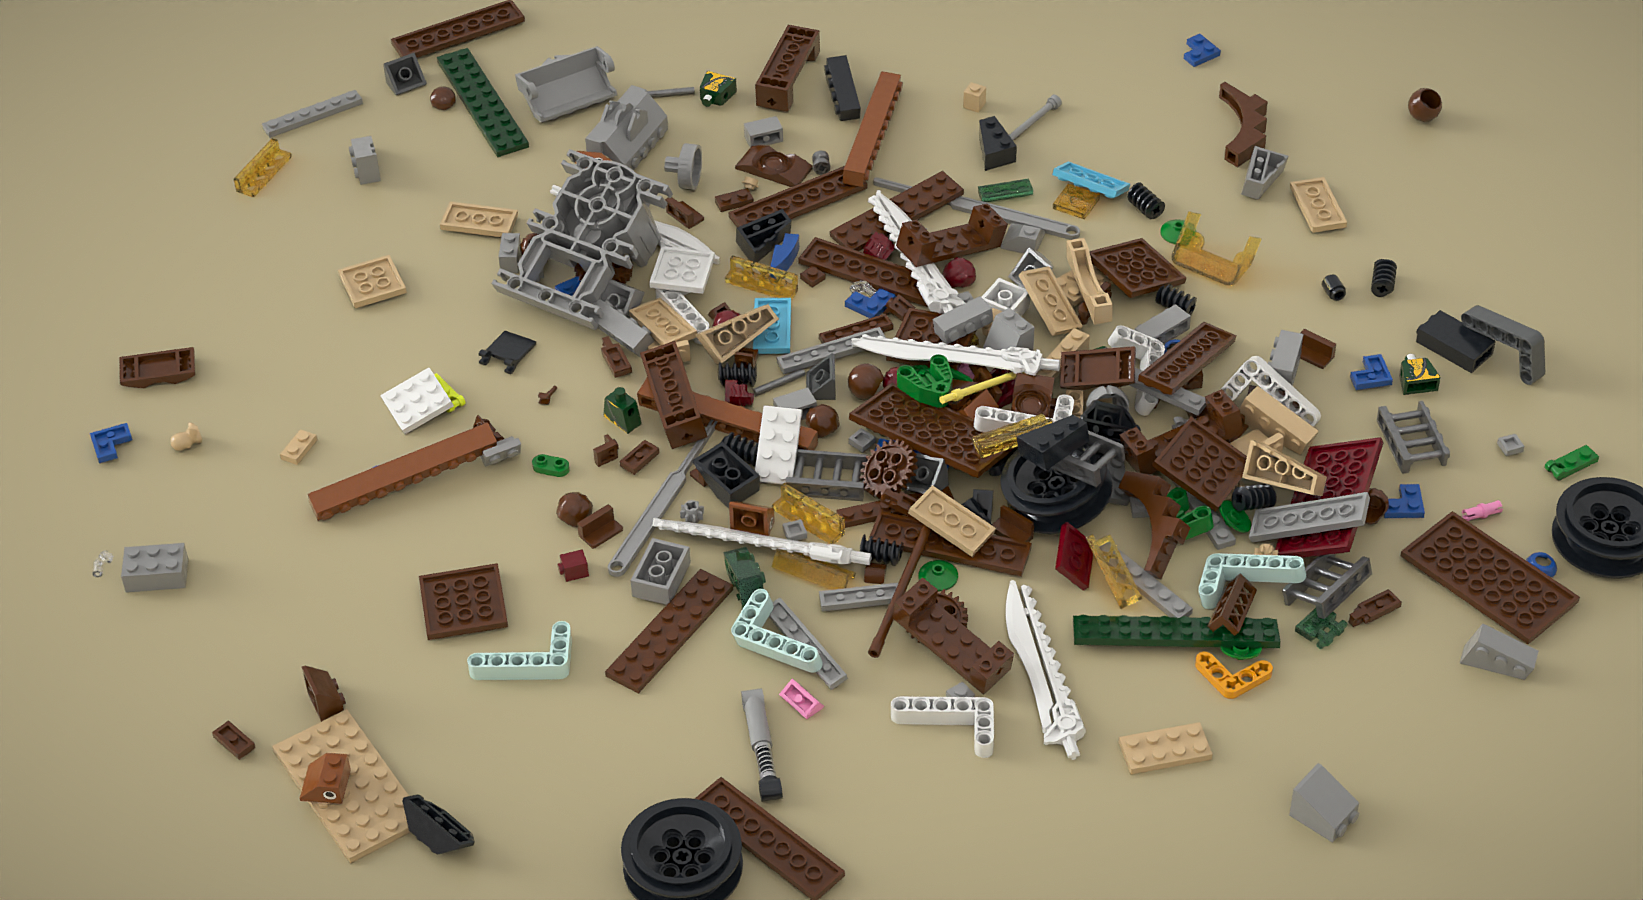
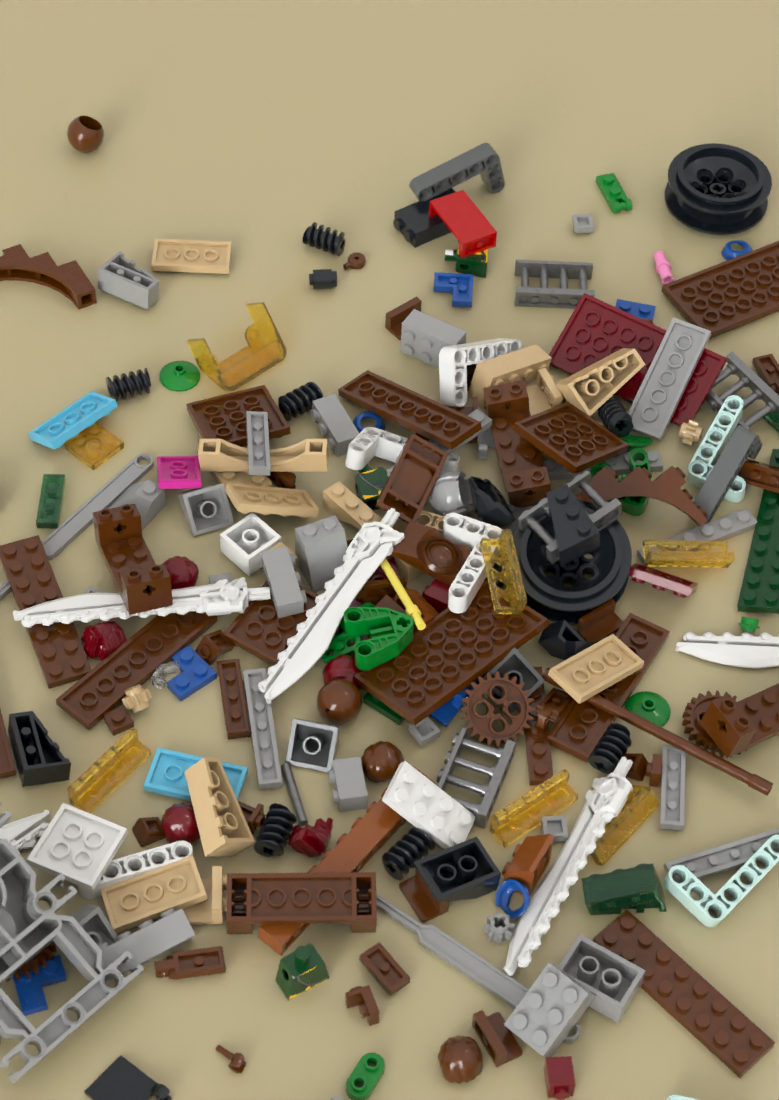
camera: 80 degrees left, 5 degrees up
blue slope [770,233,800,282] -> none
none -> tan gear [122,684,152,713]
none -> dark pink tile [157,456,201,489]
none -> light grey plate [246,411,271,476]
none -> reddish brown piece [343,252,366,270]
none -> red panel [429,190,497,258]
none -> blue piece [496,879,530,919]
none -> light grey brick [504,962,595,1057]
none -> reddish brown plate [646,754,663,787]
none -> dark grey beam [693,425,762,524]
none -> green plate [739,617,760,633]

